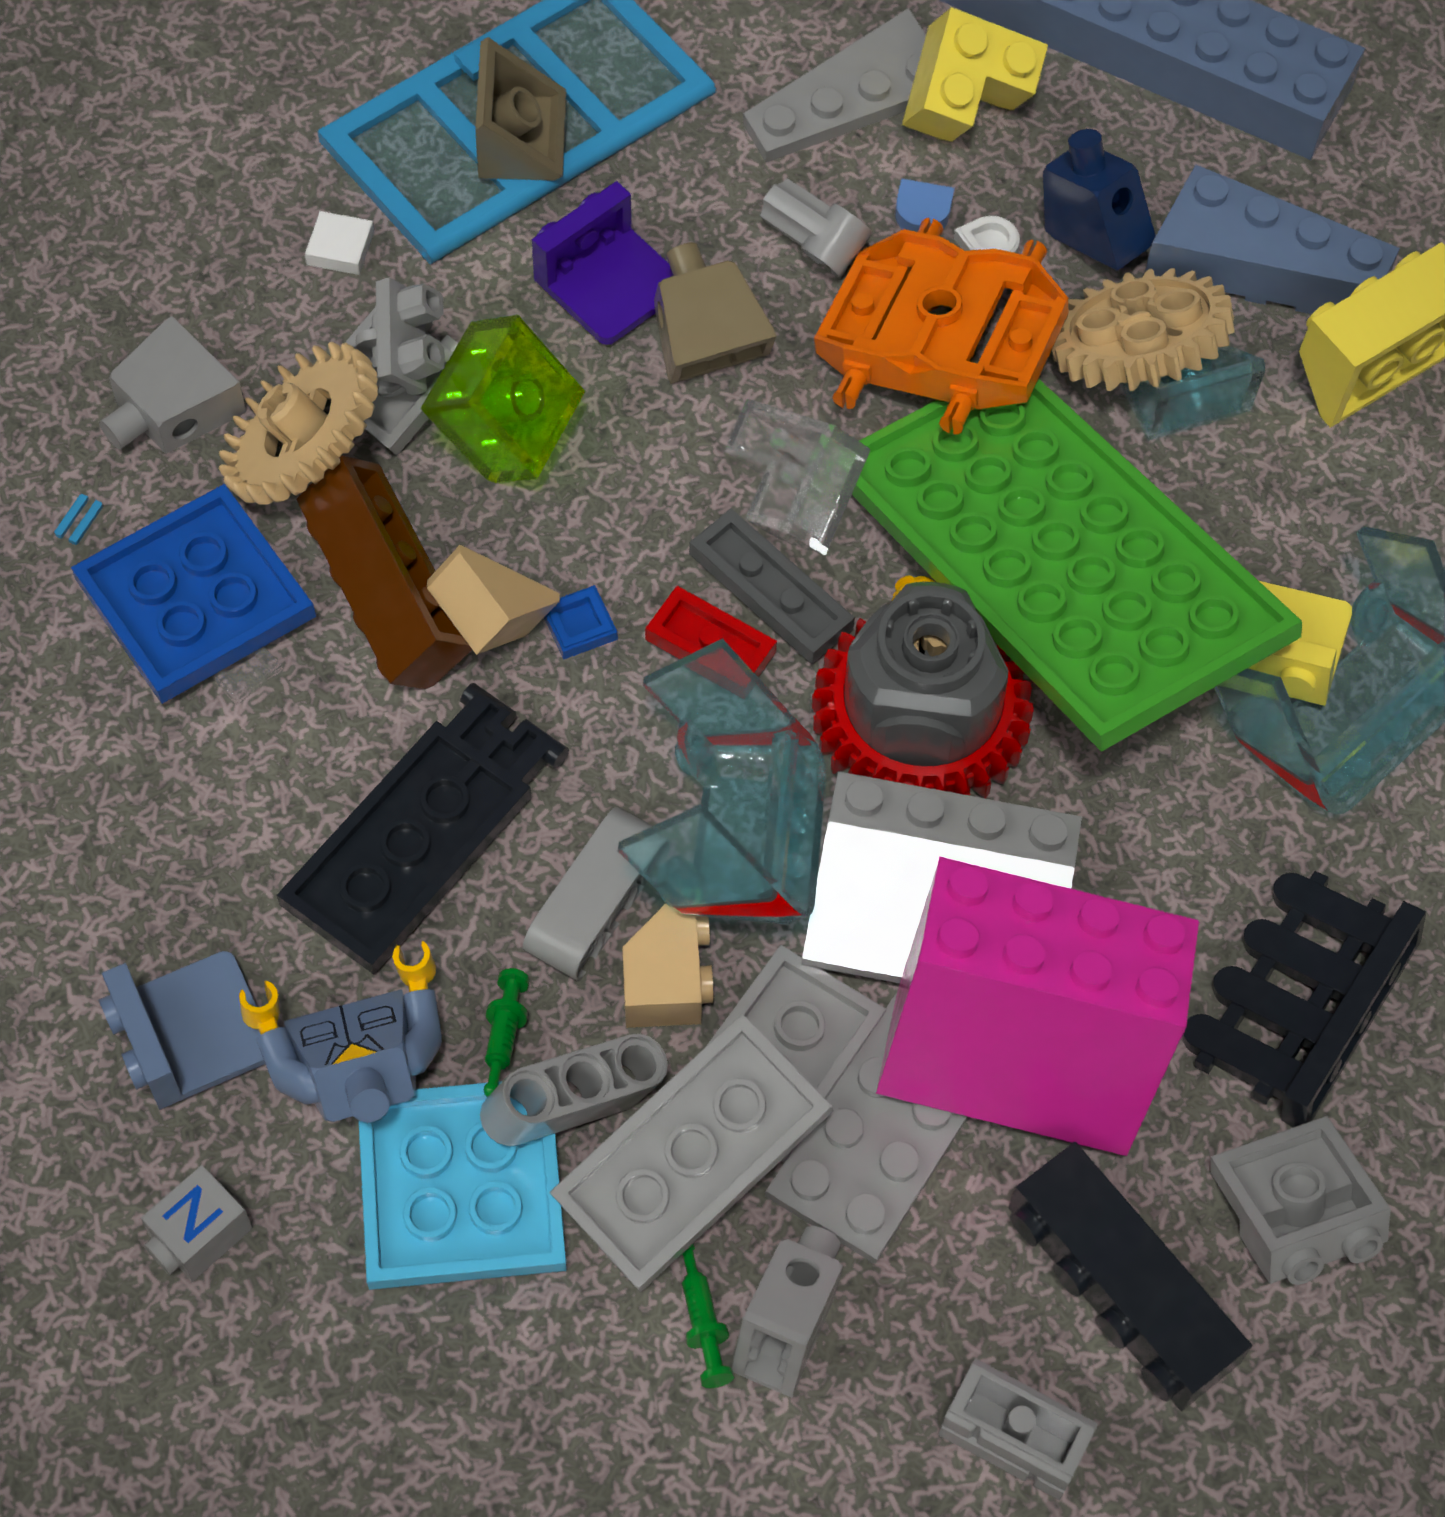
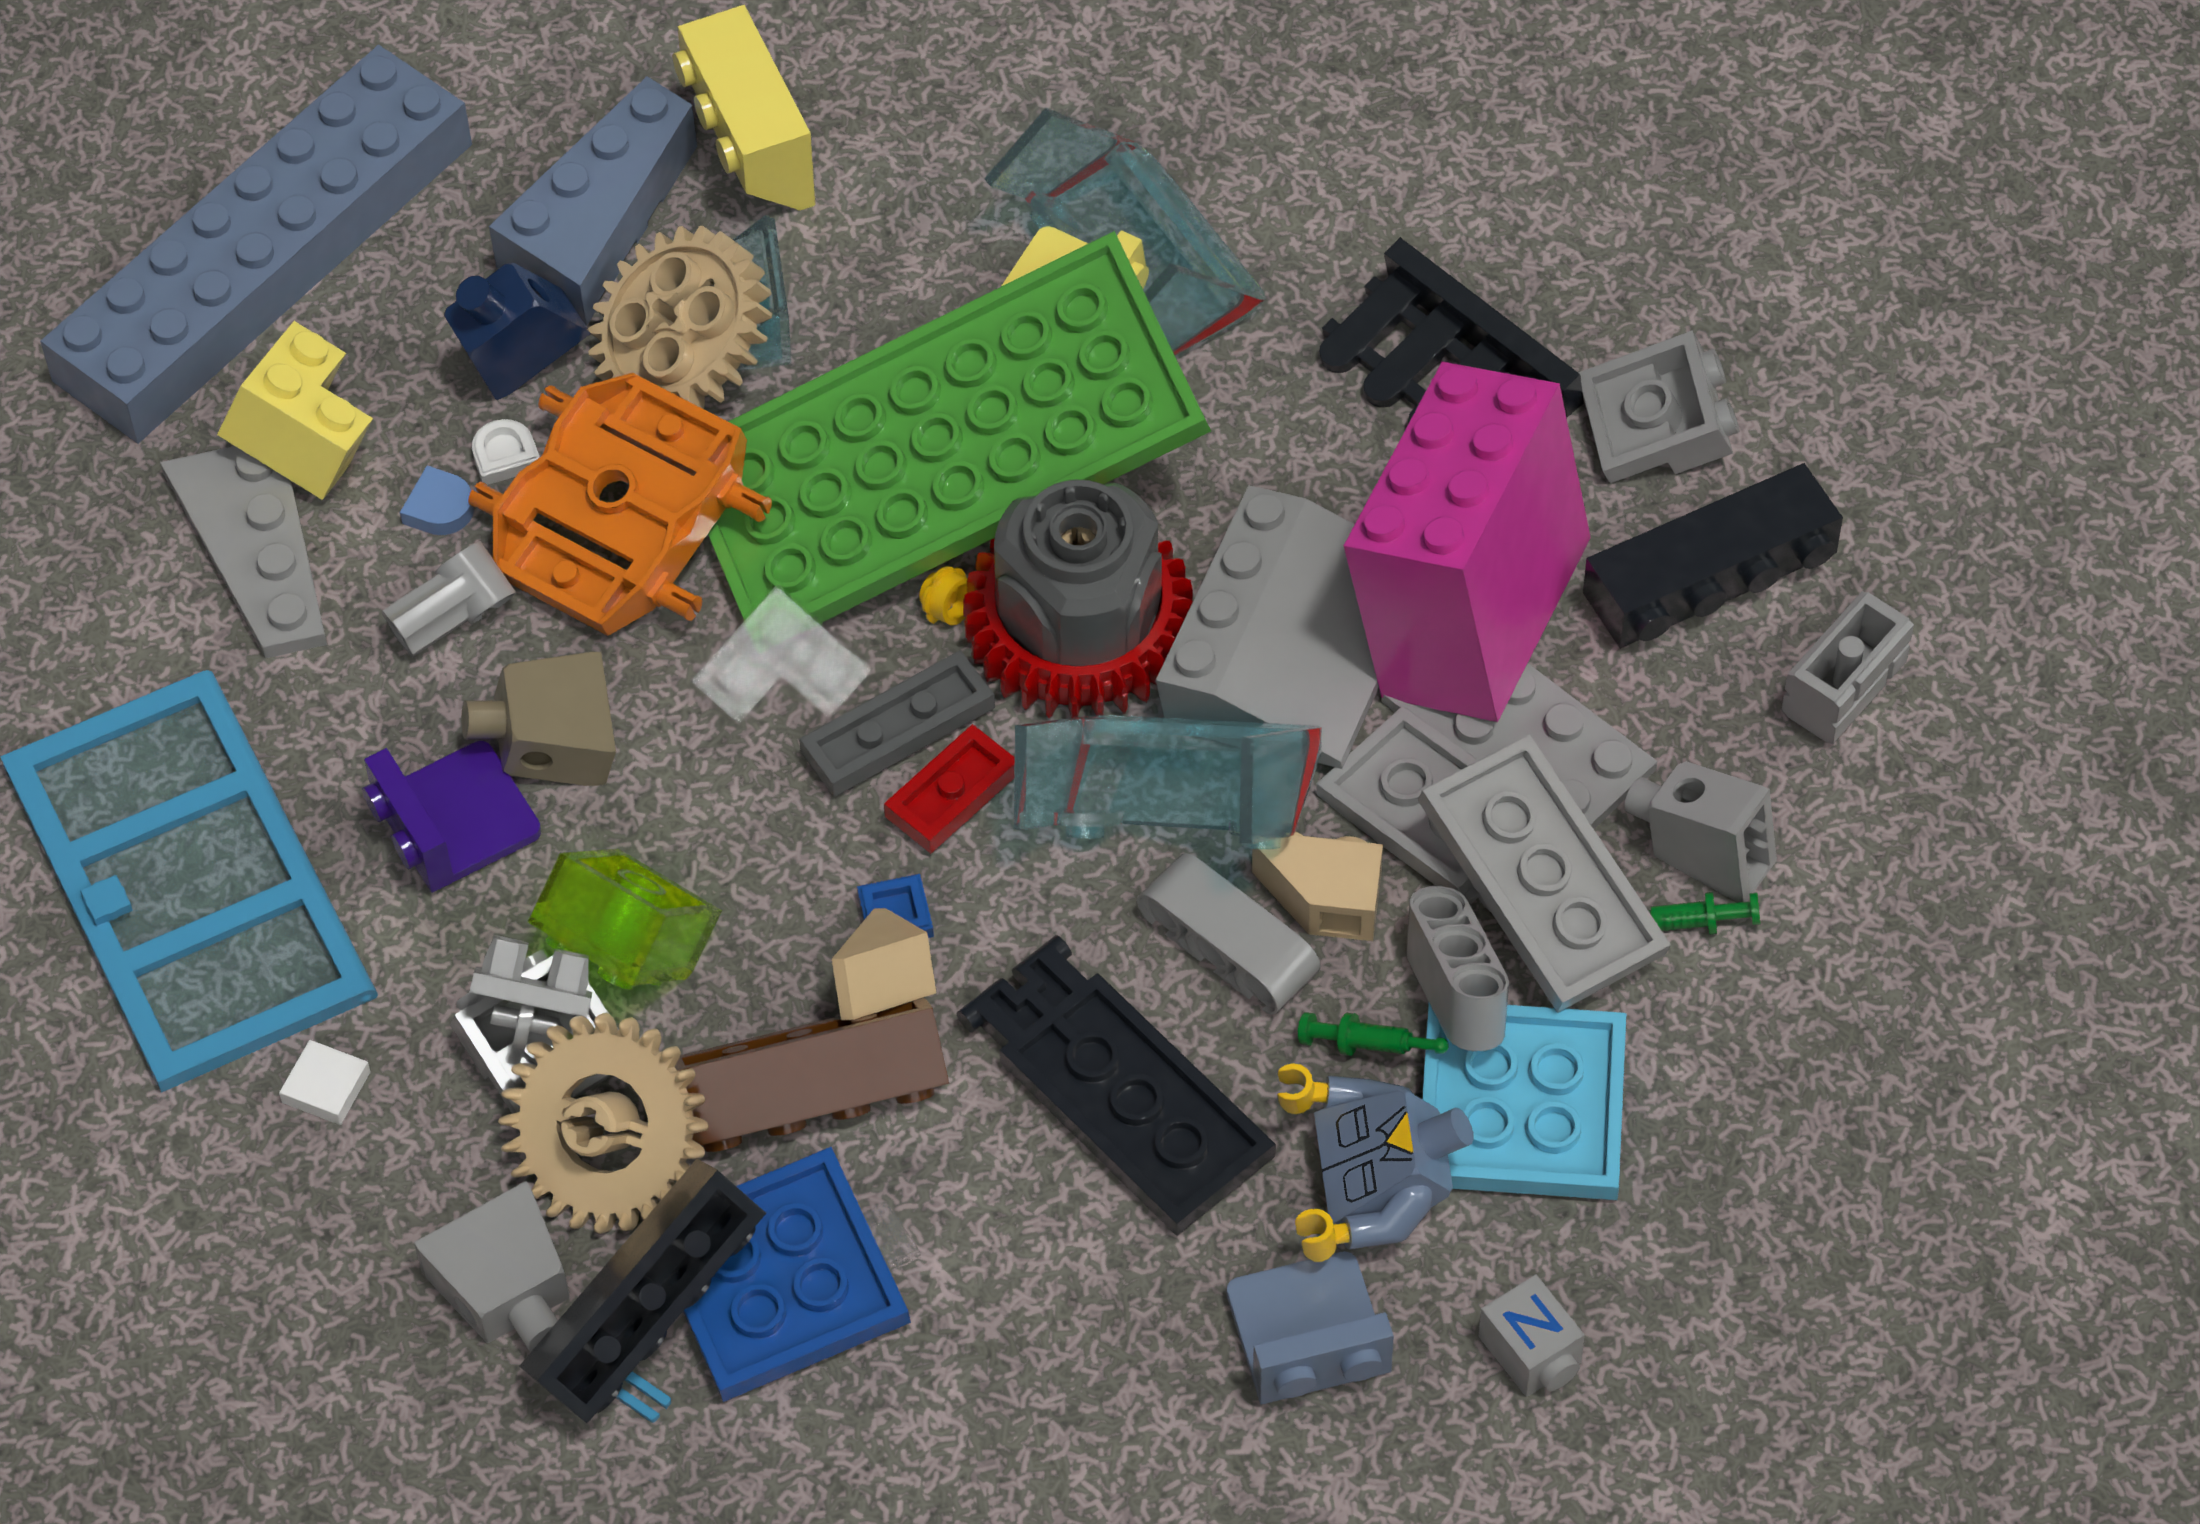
camera: 75 degrees left, 5 degrees down
dark tan slope [475,37,566,181] -> none
none -> black brick [519,1159,766,1423]

